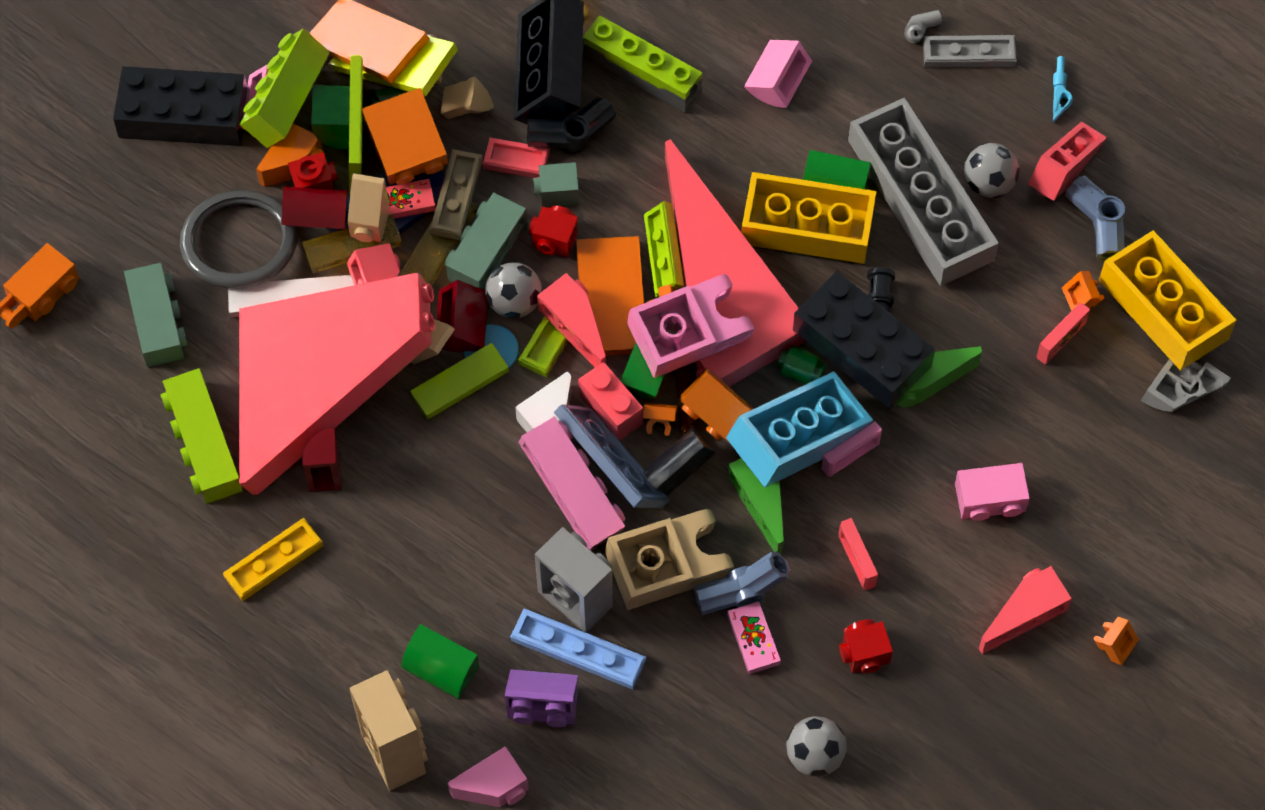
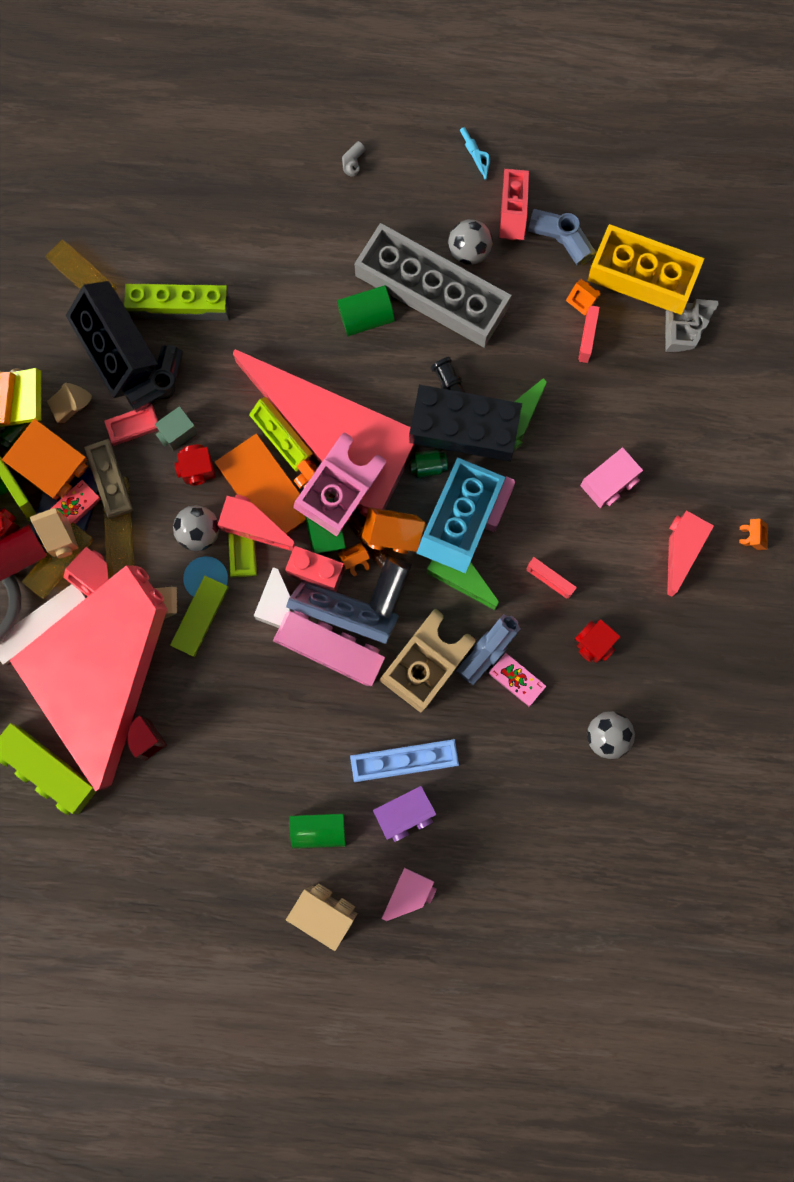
camera: 30 degrees left, 15 degrees up
yellow tile [223,518,324,602] -> none
dark red brick [437,280,487,353] -> none
sand green brick [445,192,527,290] -> none
light grey brick [535,527,613,633] -> none
yellow brick [741,172,876,264] -> none
bright pink brick [744,40,812,108] -> none
light grey tile [923,35,1017,68] -> none

